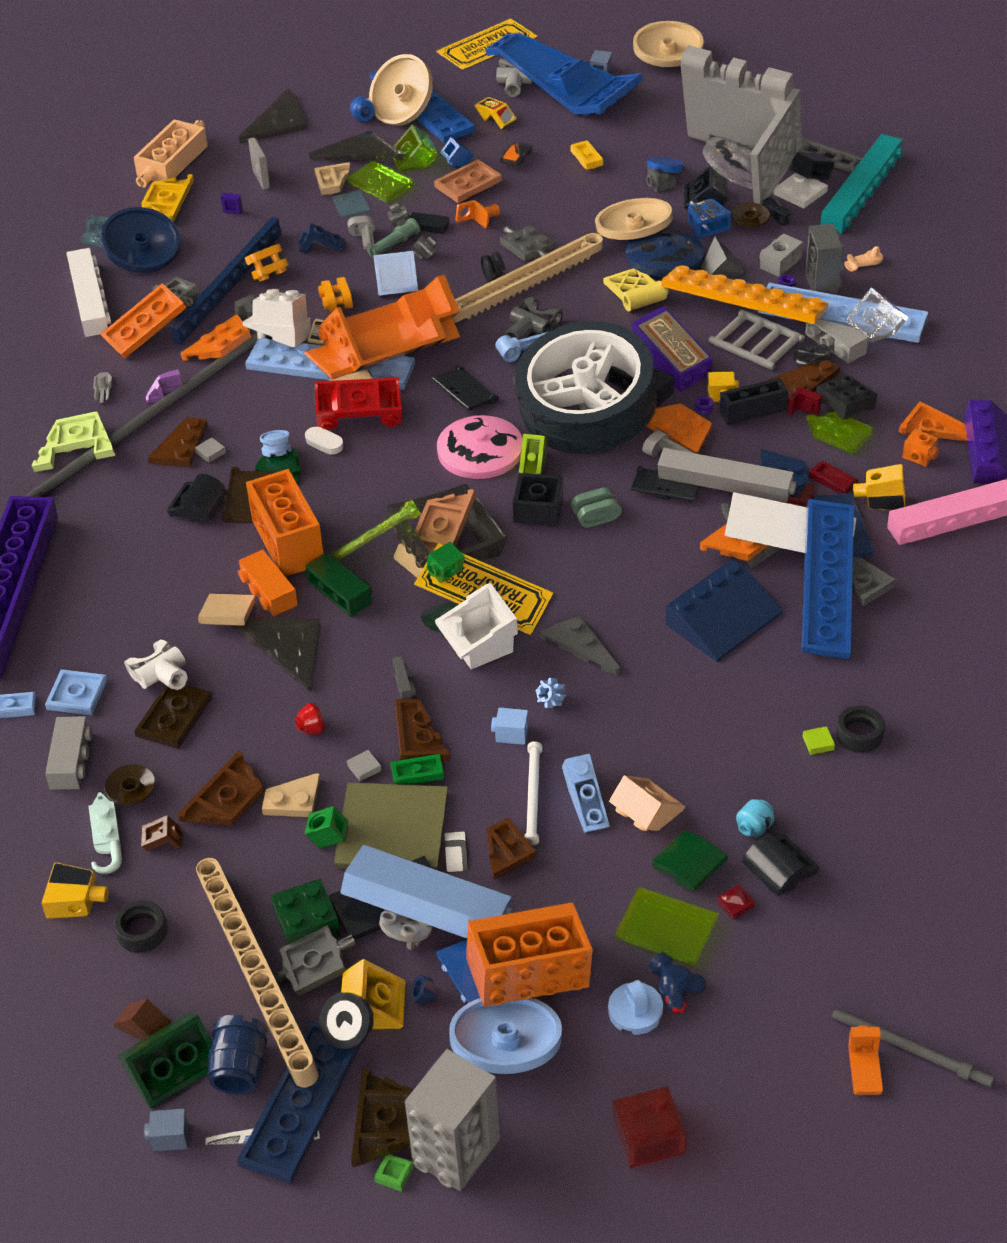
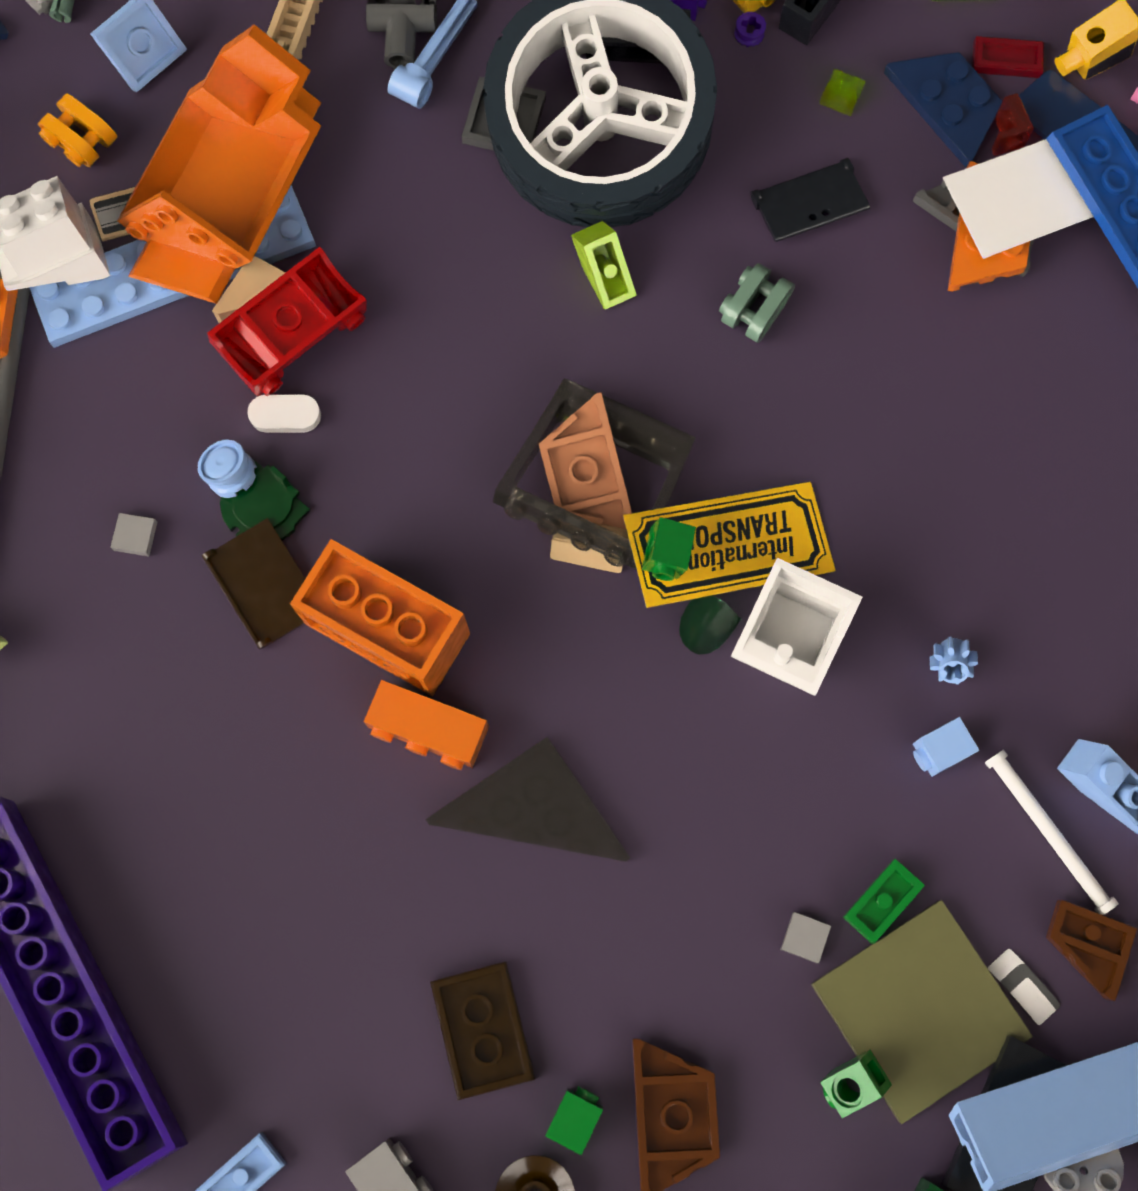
camera: 35 degrees left, 30 degrees up
light blue tile [45,669,108,716] -> none
white connector [124,640,188,690] -> none
reddish brown wing [148,417,208,467] -> none
black brick [166,473,228,522] -> none
tan tile [198,594,255,626] -> none
tan wing [262,773,320,817] -> none
red cone [294,703,325,735] -> none
dark green brick [305,553,372,617] -> none
clear neon green piece [330,499,421,560] -> none
dark grey plate [392,656,416,699] -> none
reddish brown wing [394,699,450,761] -> none
black door [432,365,499,411] -> none
bright pink dish [437,415,523,479] -> none
black brick [513,473,564,526] -> none
dark grey wing [540,615,620,676] -> none
light grey piece [642,429,694,457] -> none
orange wing [645,403,712,454] -> none
light grey brick [657,448,797,503] -> none
dark blue slope [666,559,782,662] -> none
none -> green brick [545,1086,603,1155]
none -> clear neon green tile [819,69,866,116]

